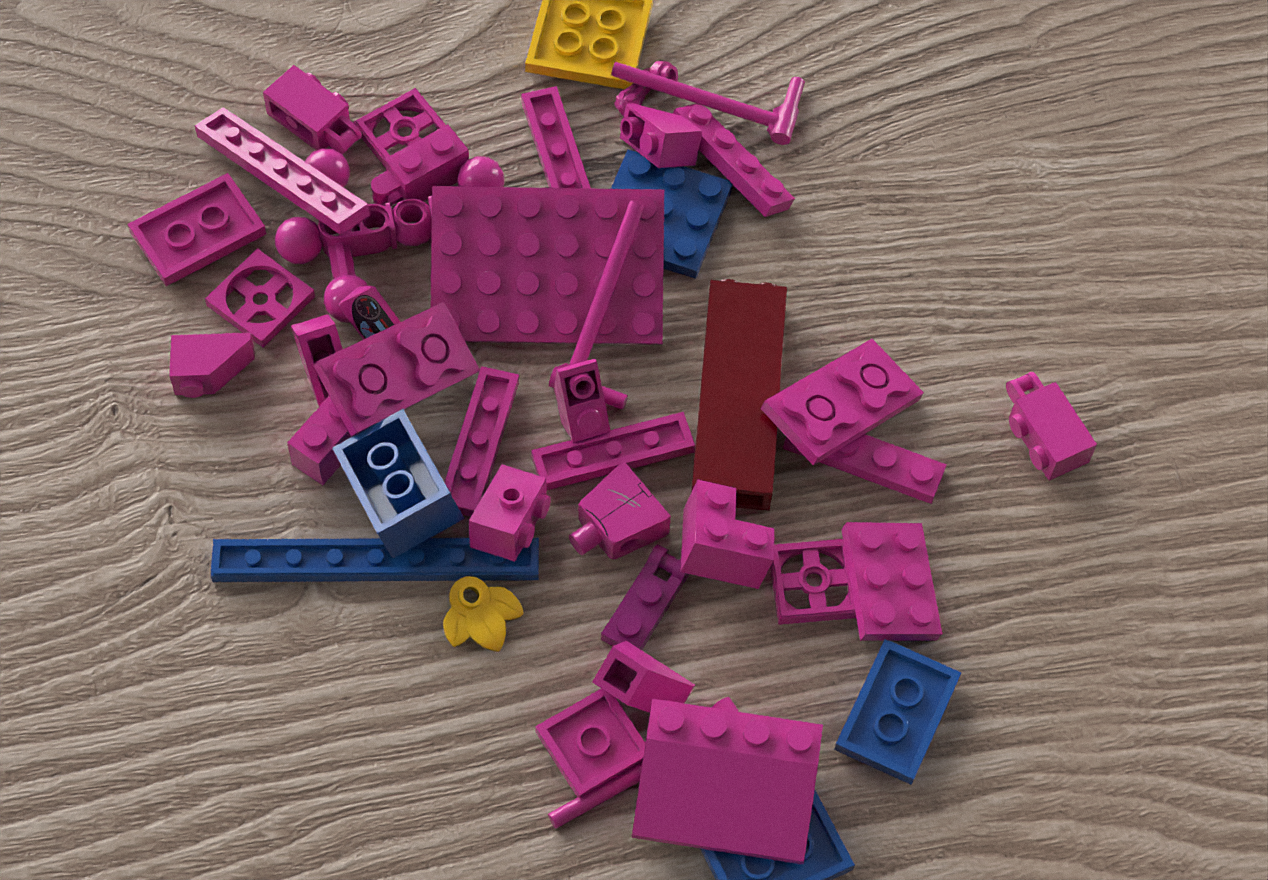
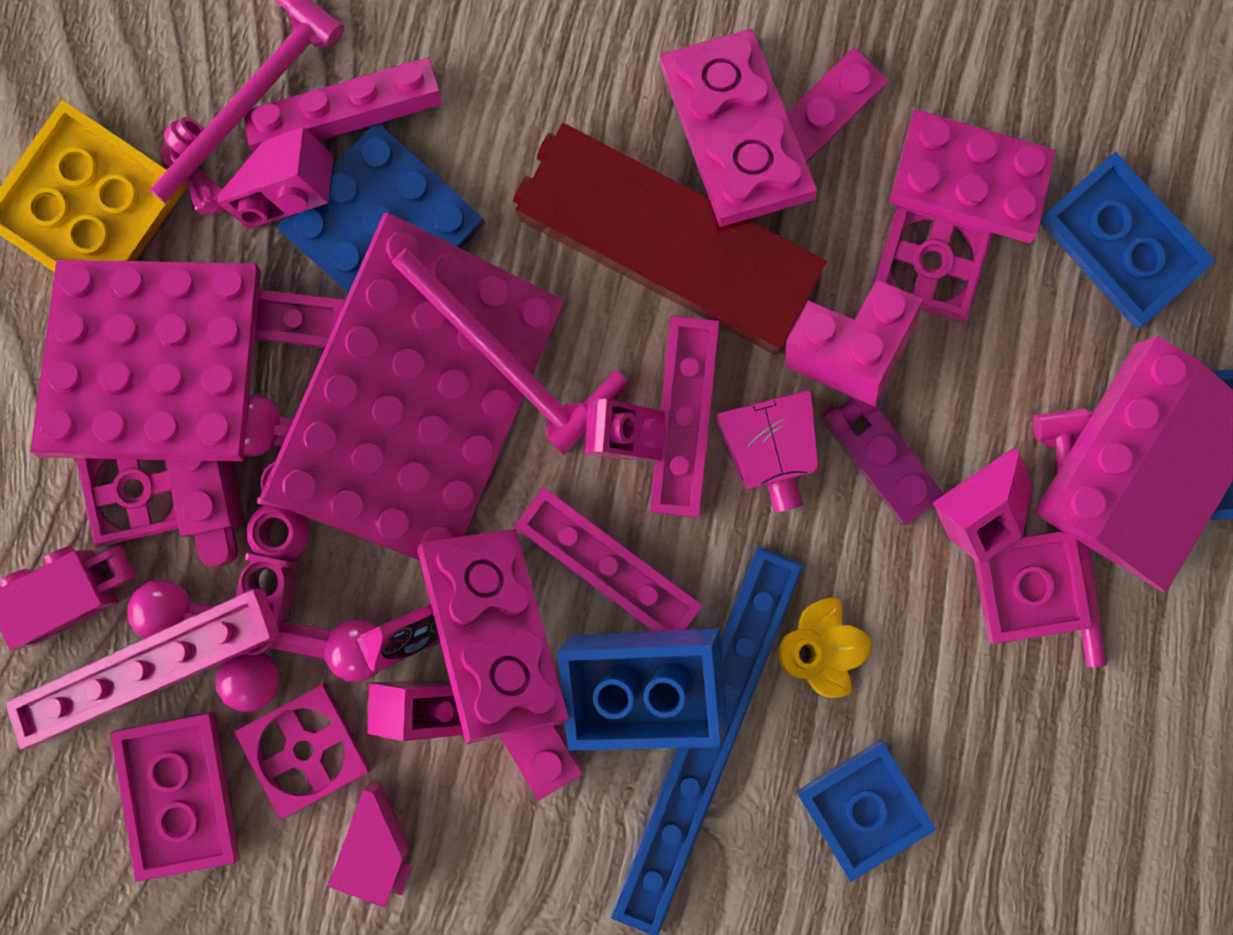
camera: 60 degrees left, 25 degrees up
dark pink brick [469,465,551,561] -> none
none -> dark pink plate [30,260,261,461]
none -> blue plate [796,740,937,882]

